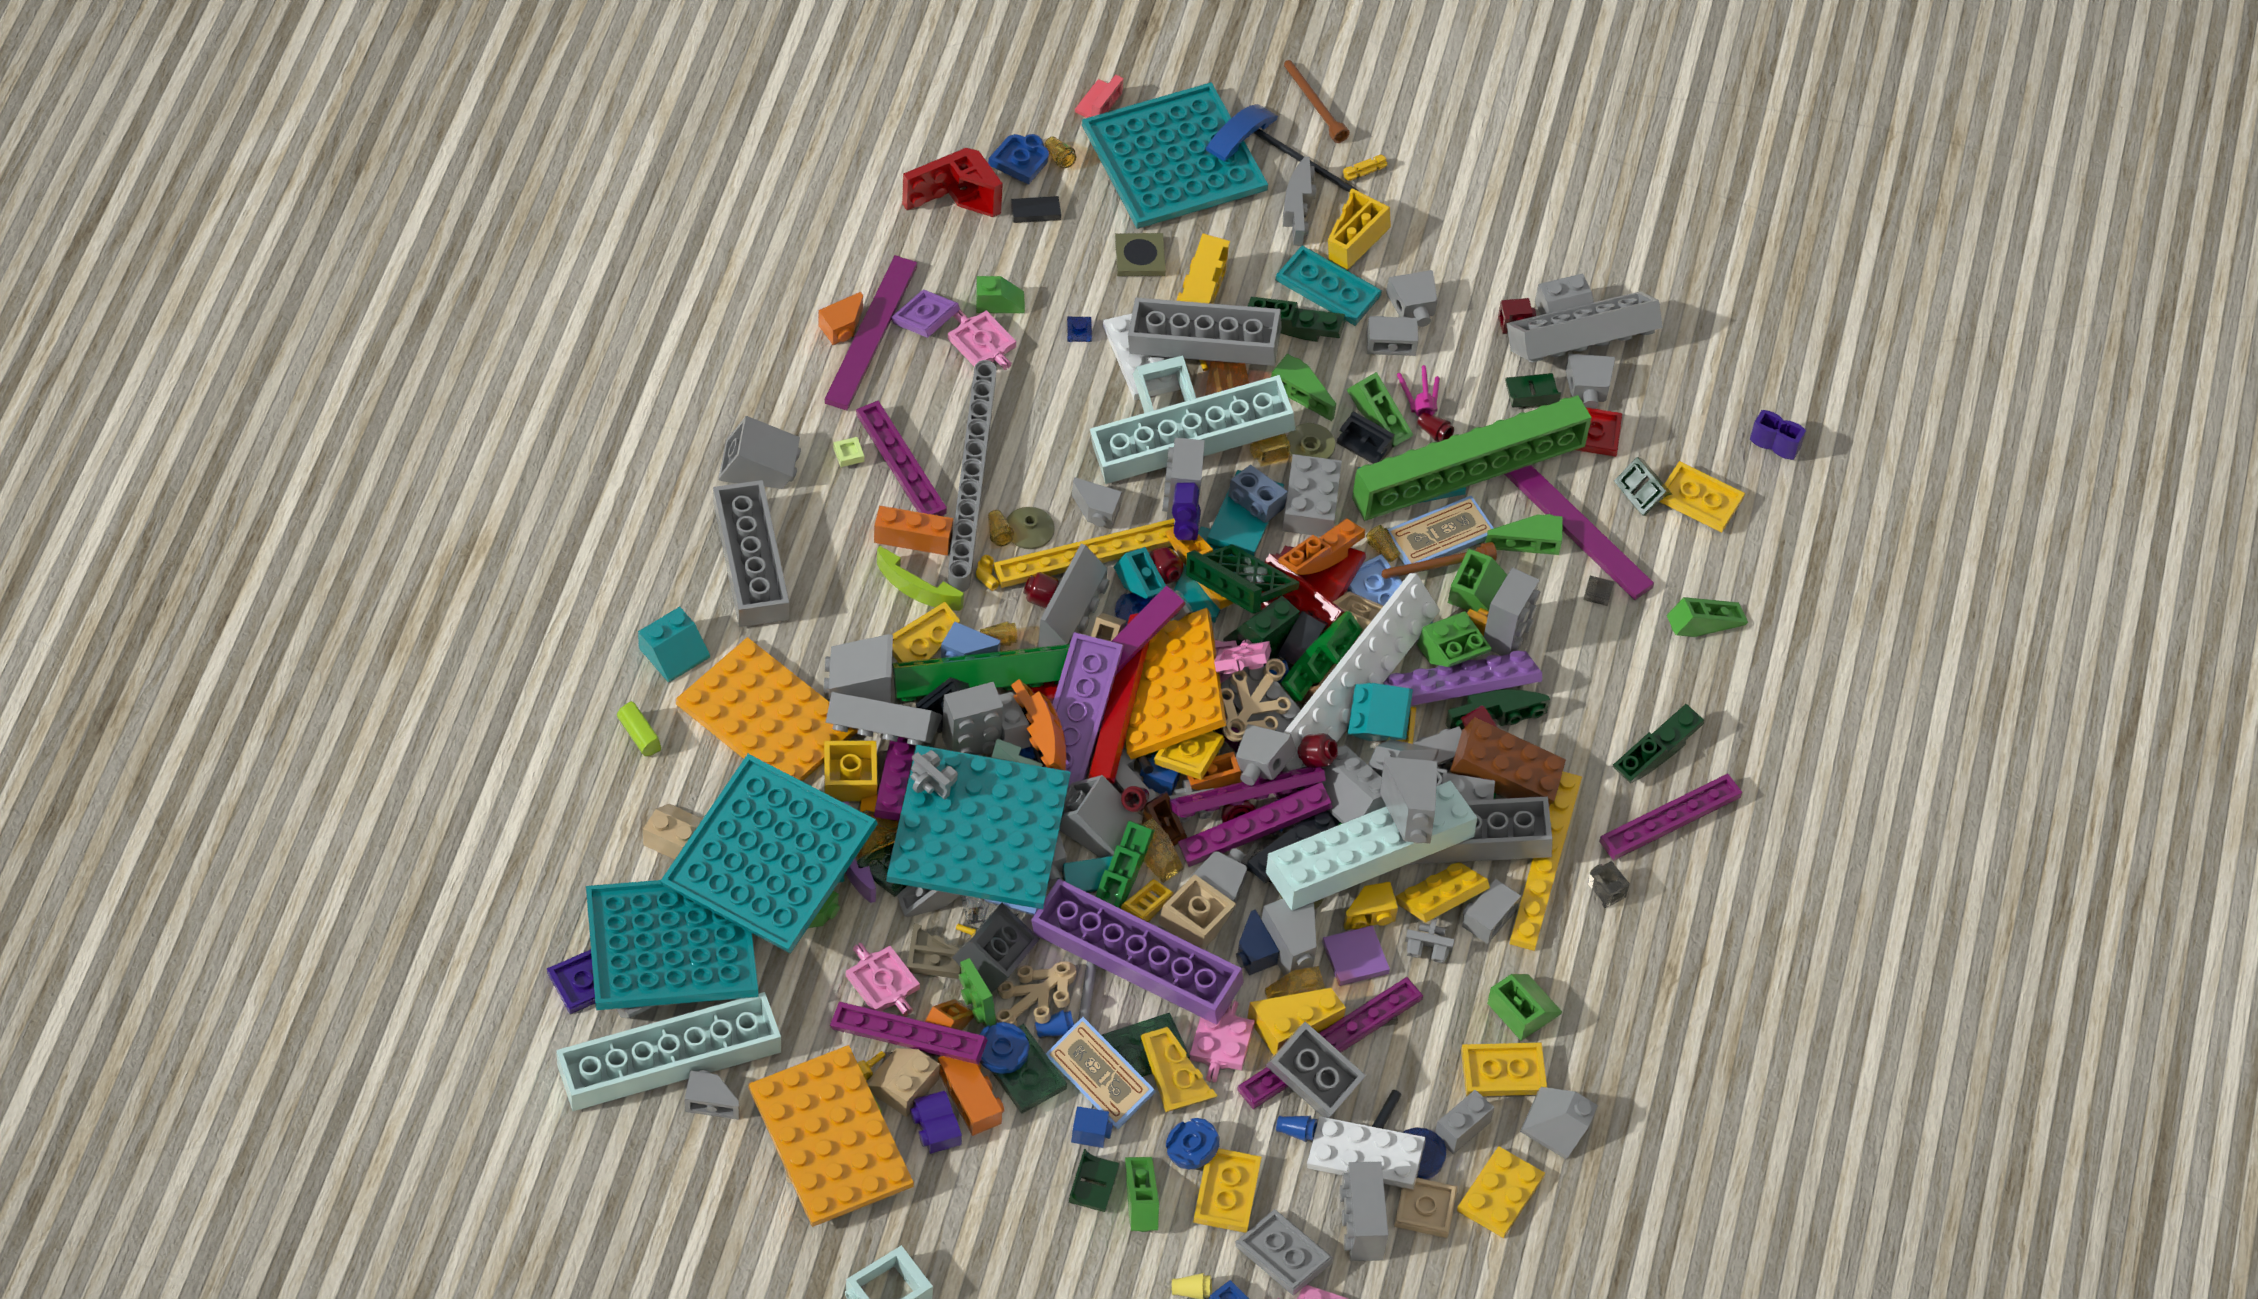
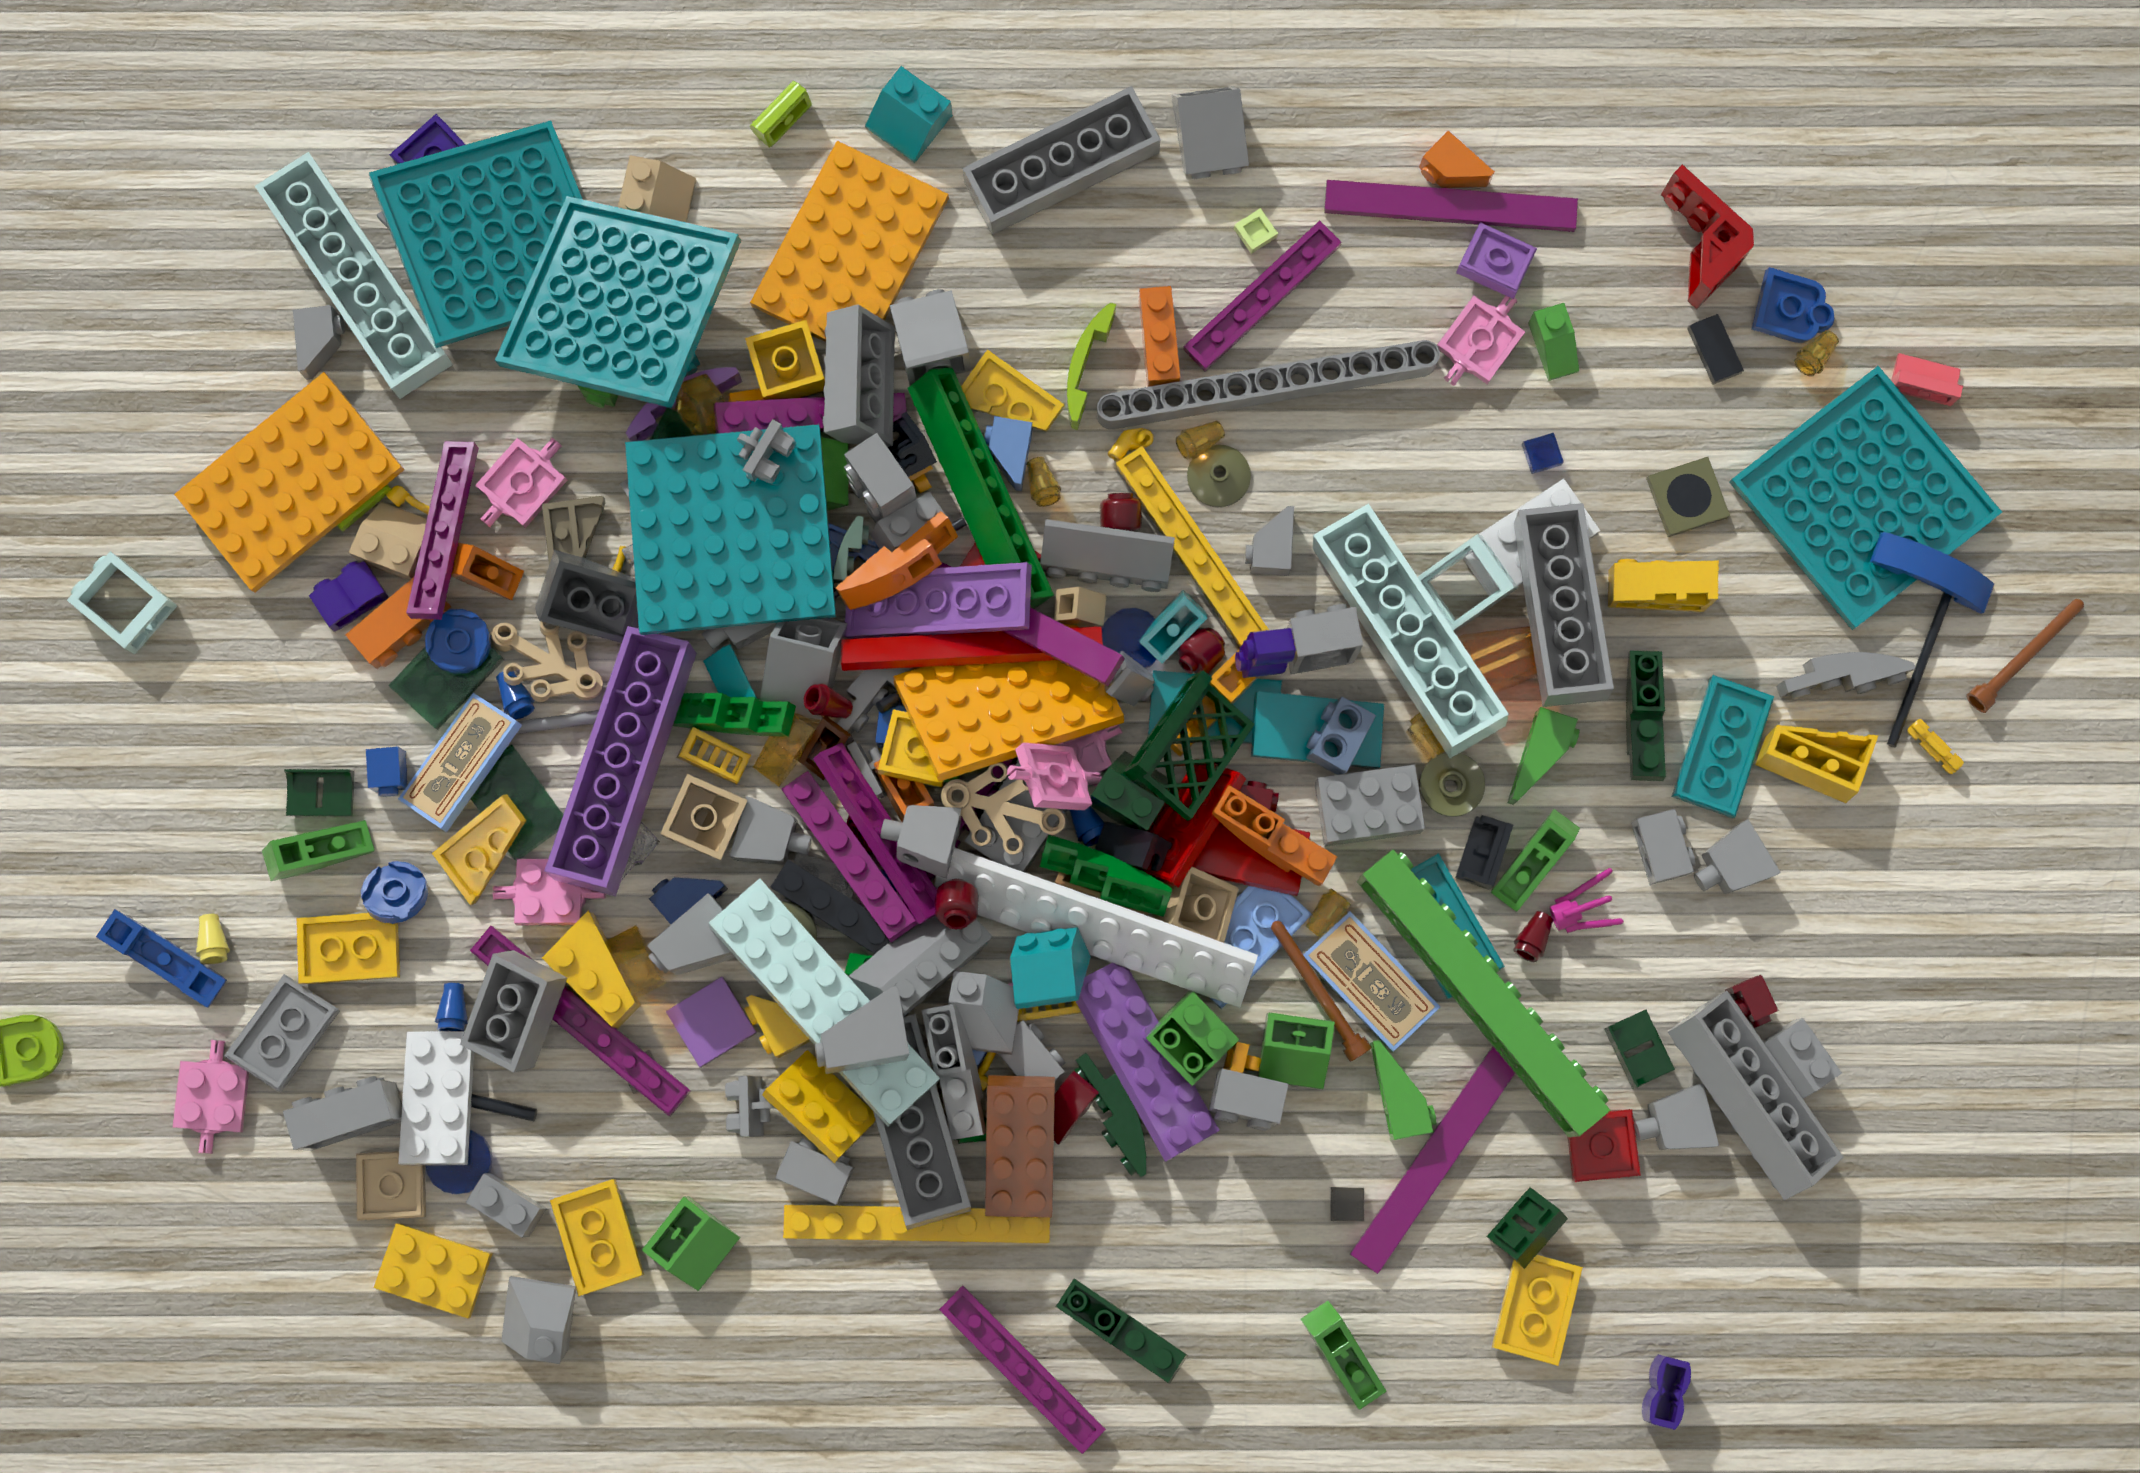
camera: 80 degrees right, 25 degrees up
bright green plate [958,958,996,1027] -> none
clear smoke brick [1588,861,1630,909] -> none

